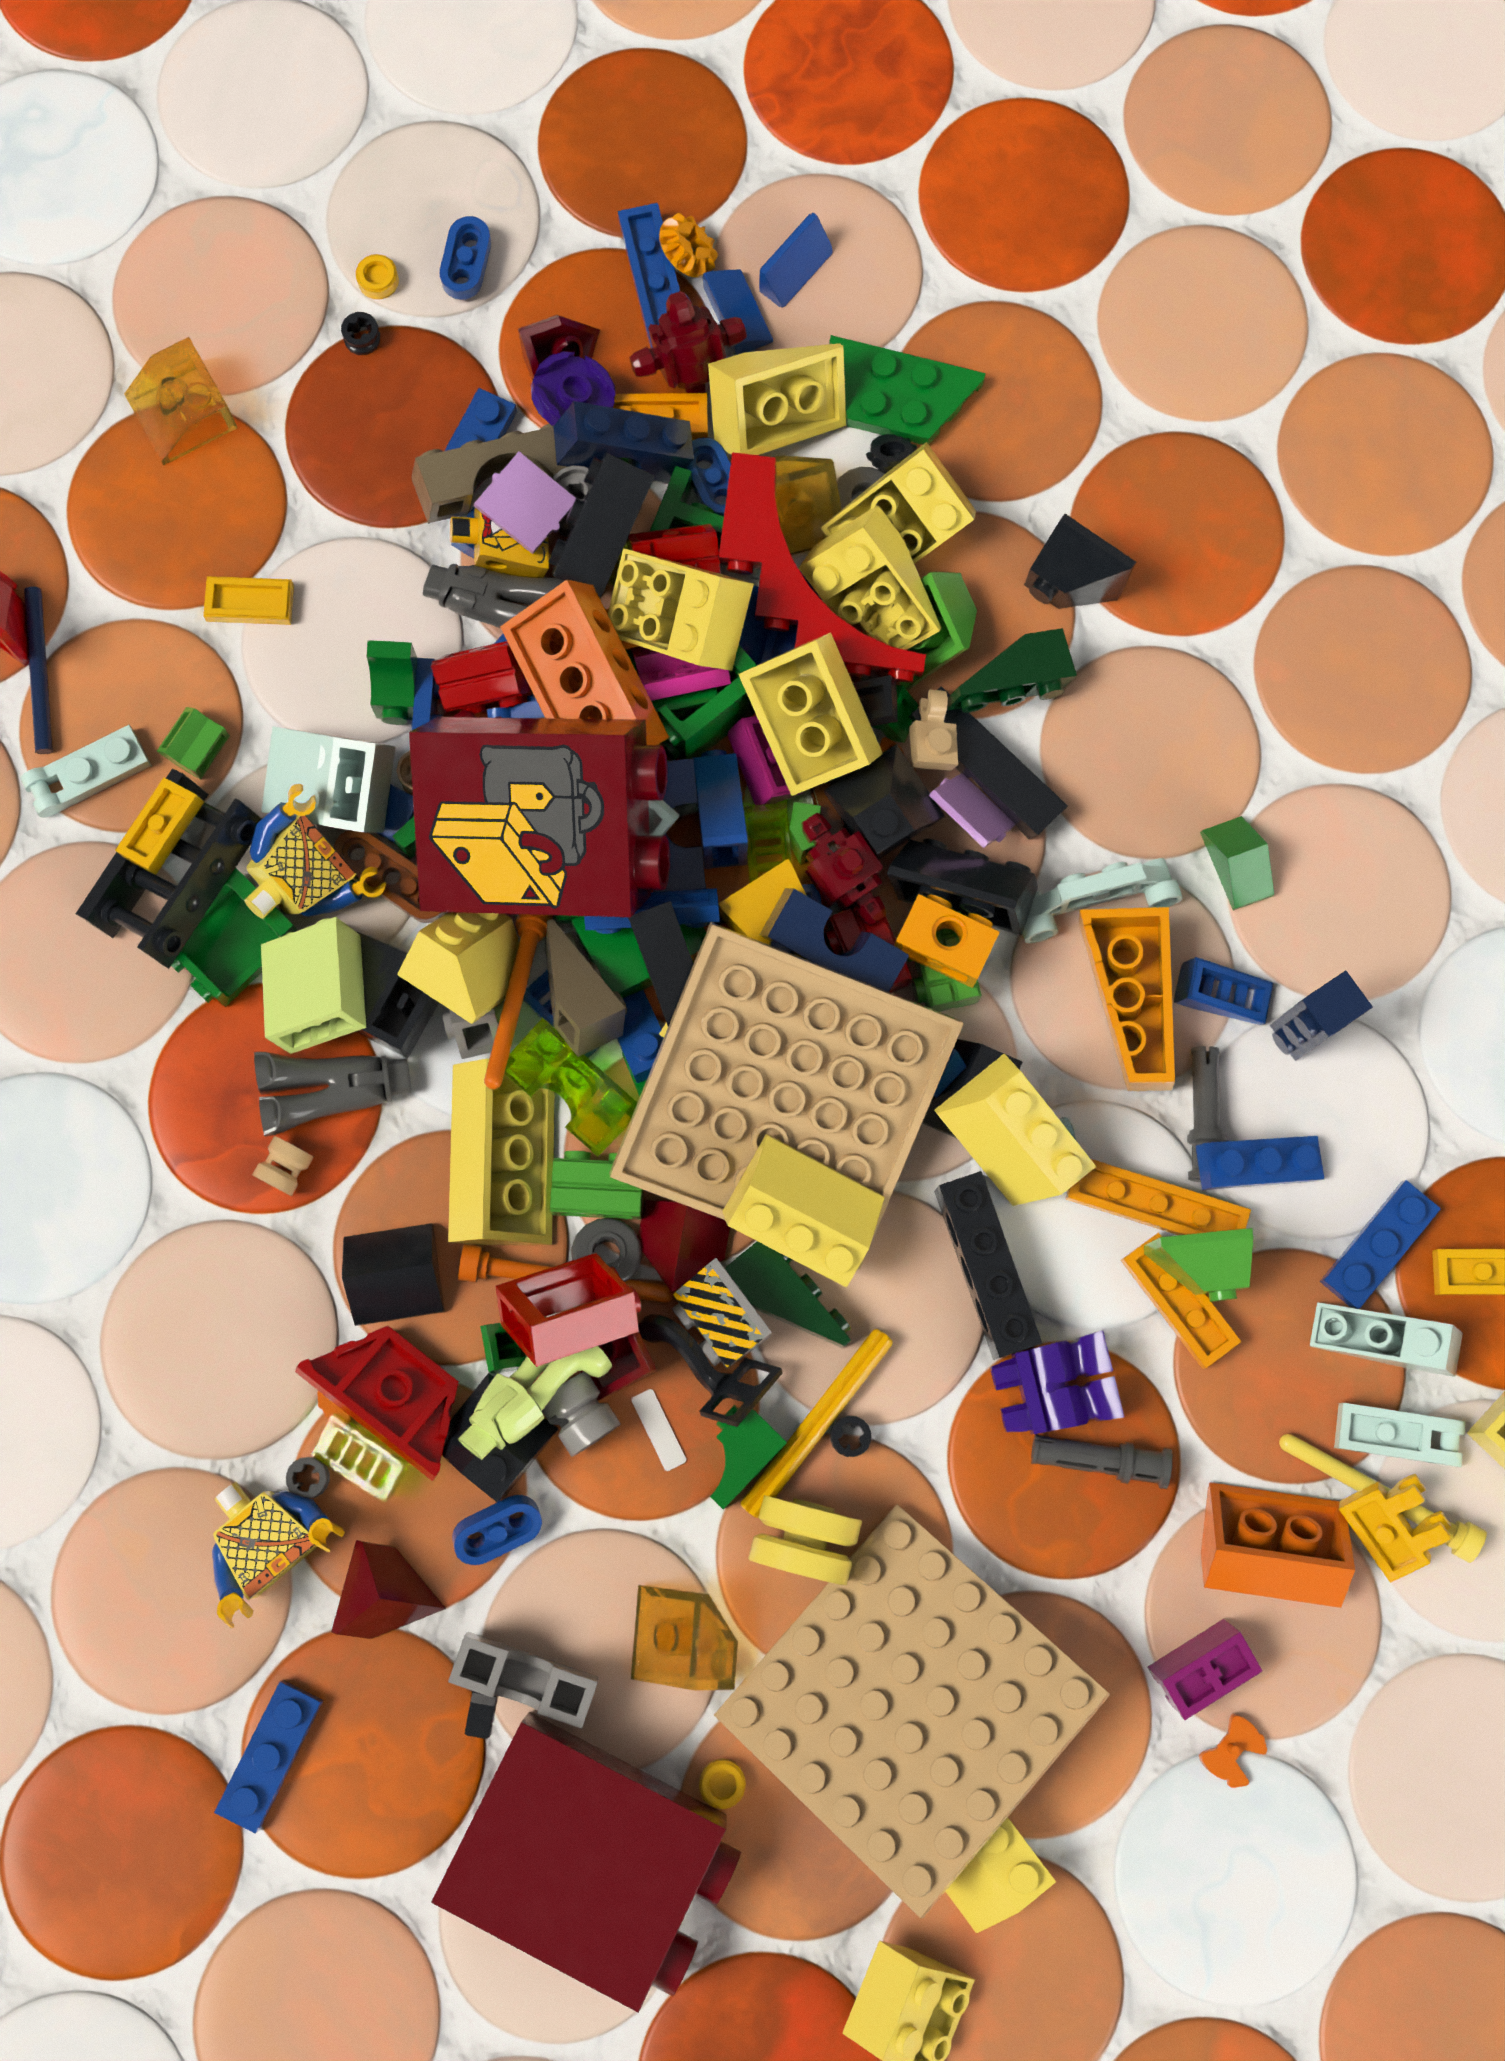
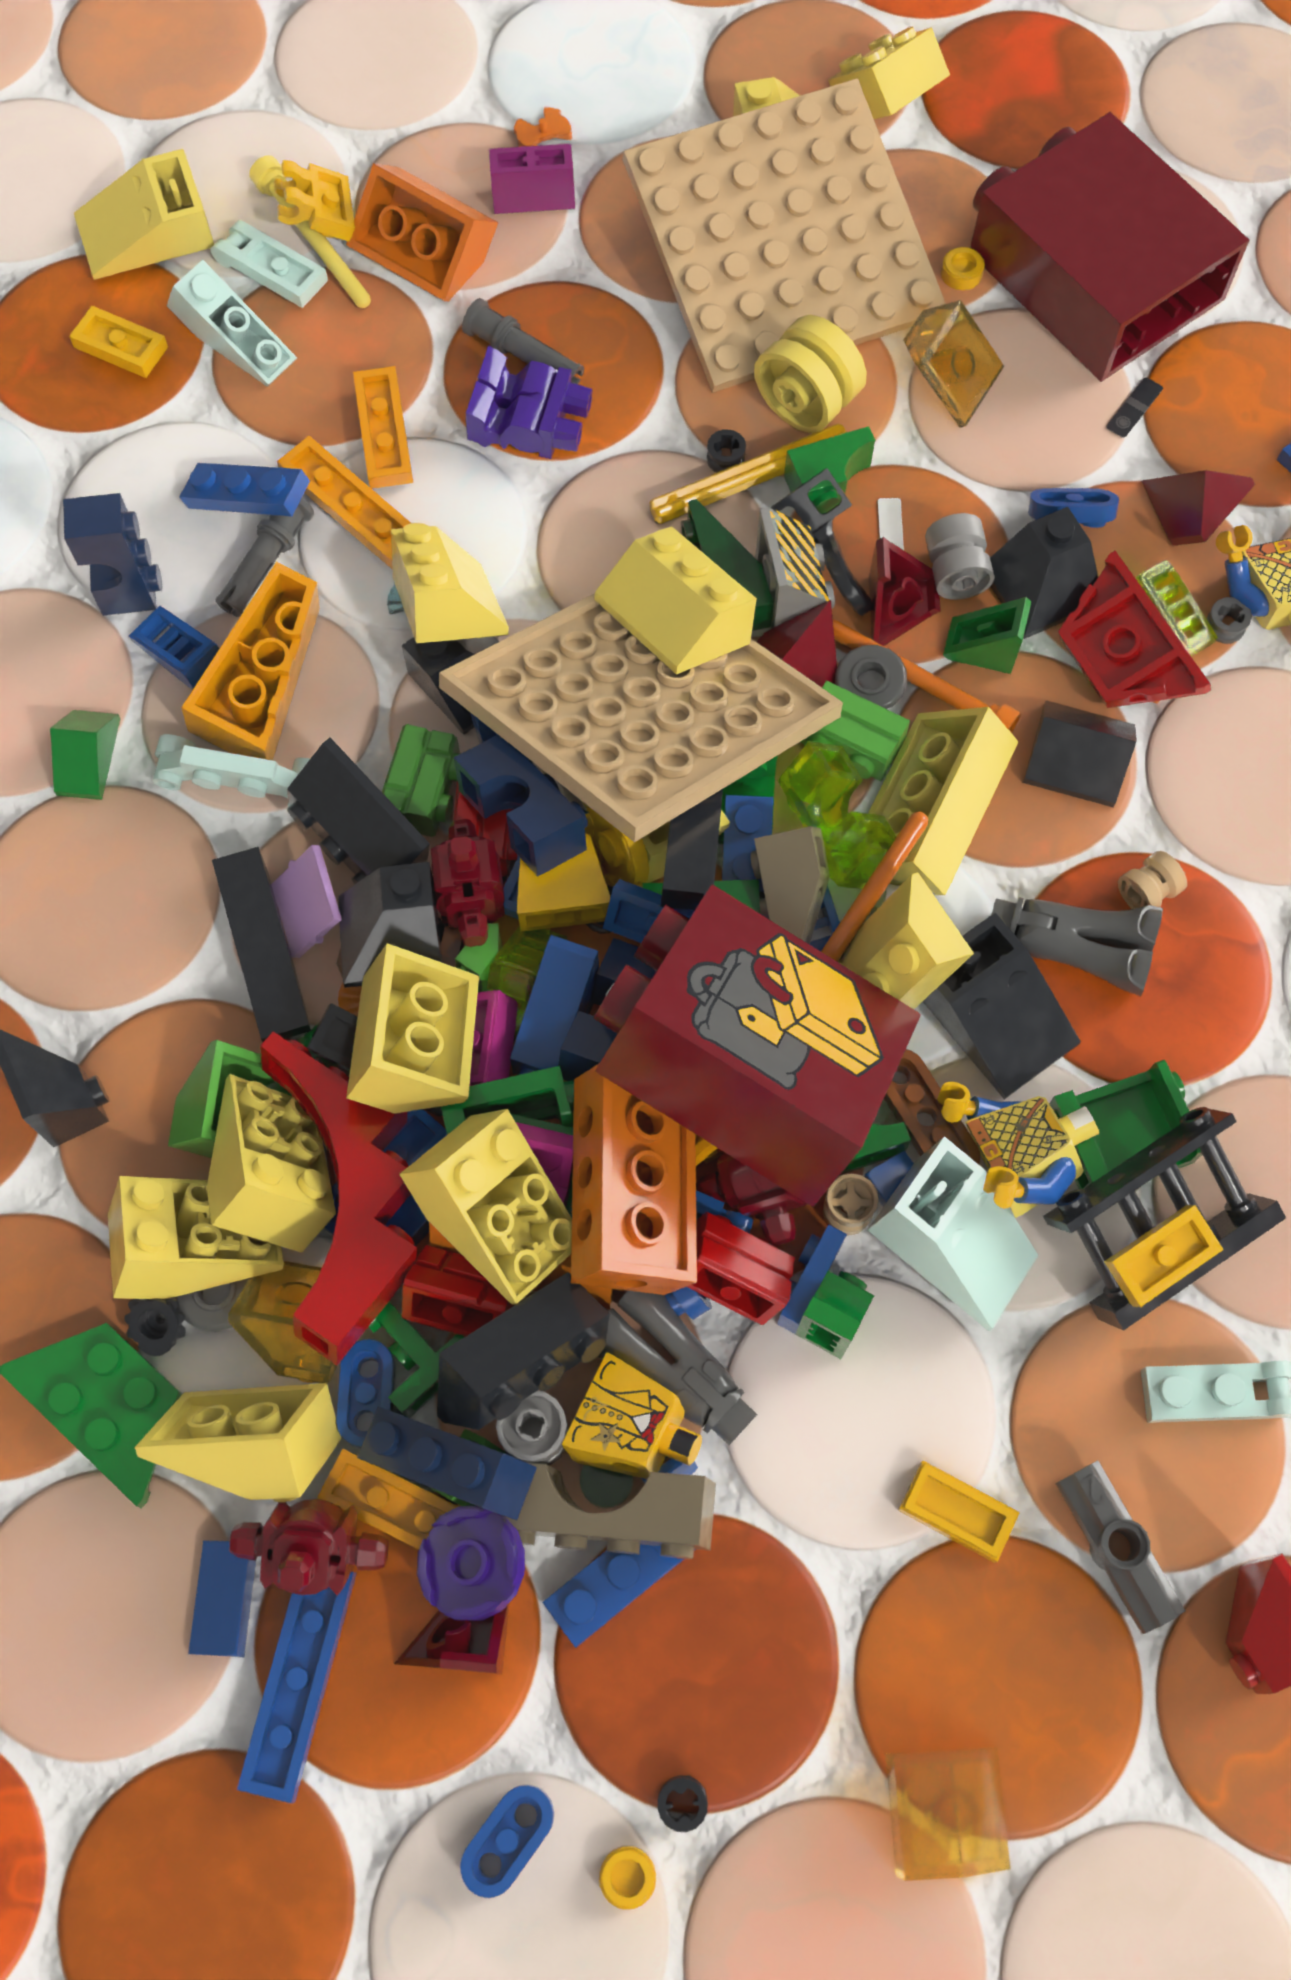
camera: 150 degrees left, 10 degrees down
dark blue bar [24,587,53,754] -> none
bright green piece [157,707,230,780] -> none
yellowish green brick [261,917,367,1054] -> none
light grey arch [448,1632,598,1729] -> none
yellowish green piece [458,1346,612,1460] -> none
lavender piece [474,452,576,554] -> none
window [495,1253,641,1367] -> none
light orange gear [659,213,719,278] -> none
blue slope [759,212,833,308] -> none
light orange brick [894,894,1000,988] -> none
tan plate [909,689,958,771] -> none
black brick [934,1171,1042,1360] -> none
dark green slope [947,628,1077,713] -> none
bright green slope [1144,1228,1254,1302] -> none
blue plate [1319,1180,1441,1309] -> none
none -> dark grey piece [1055,1461,1185,1634]

